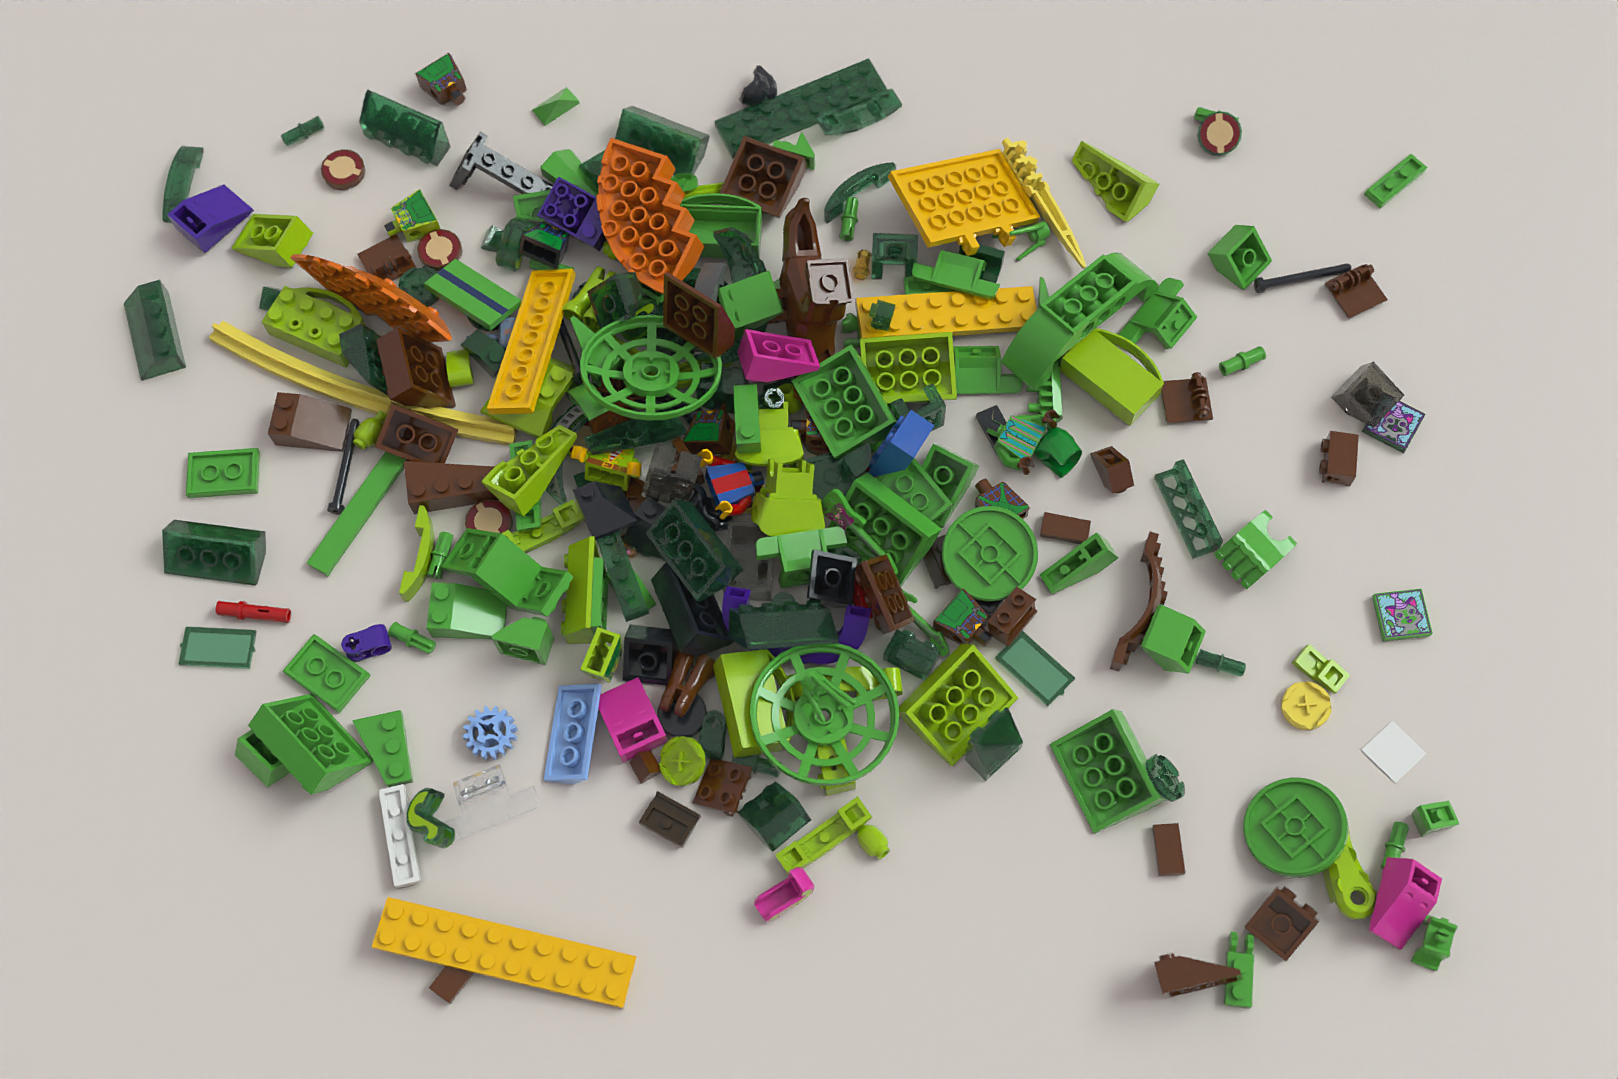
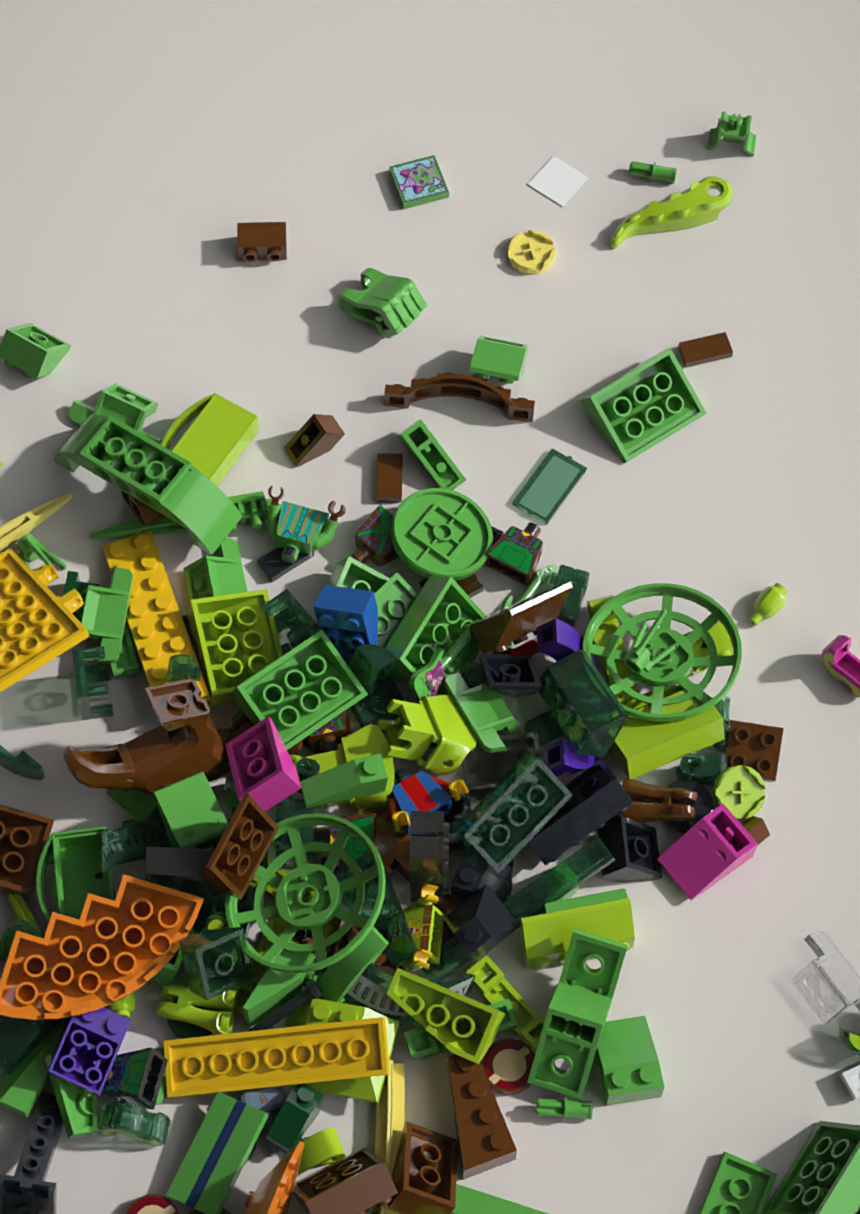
camera: 105 degrees left, 5 degrees down
dark purple piece [341,624,392,662] -> none
bright green wing [352,710,413,787] -> none
bright green axle [388,622,436,654] -> none
lime slope [399,505,435,602] -> none
light blue gear [463,706,518,760] -> none
clear green slope [481,225,512,254] -> none
bright green slope [492,617,554,665] -> none
light blue slope [544,684,602,784] -> none
lime torso [580,627,622,683] -> none
dark brown plate [639,791,701,848] -> none
clear green slope [737,781,811,852] -> none
lime slope [775,796,872,873] -> none
bright green axle [839,197,859,241] -> none
clear yellow pin [852,250,871,280] -> none
lime slope [899,643,1018,766] -> none
clear green slope [965,707,1023,781] -> none
reddish brown hinge [987,587,1037,647] -> none
green piece [1033,427,1082,478] -> none
clear green tile [1146,754,1185,802] -> none
clear green fence [1154,459,1223,559] -> none
reddish brown slope [1154,953,1243,998] -> none
reddish brown hinge [1162,372,1213,423] -> none
clear green axle [1195,649,1246,677] -> none
bright green pin [1219,346,1266,376] -> none
bright green hinge [1224,931,1254,1008] -> none
bright green plate [1243,777,1348,878] -> none
reddish brown plate [1244,886,1319,961] -> none
black bar [1254,263,1351,294] -> none
lime slope [1292,644,1350,694] -> none
reddish brown hinge [1325,264,1388,319] -> none
clear smoke slope [1331,361,1404,427] -> none
tile [1361,392,1426,453] -> none
dark pink slope [1369,857,1442,950] -> none
bright green slope [1411,801,1459,837] -> none

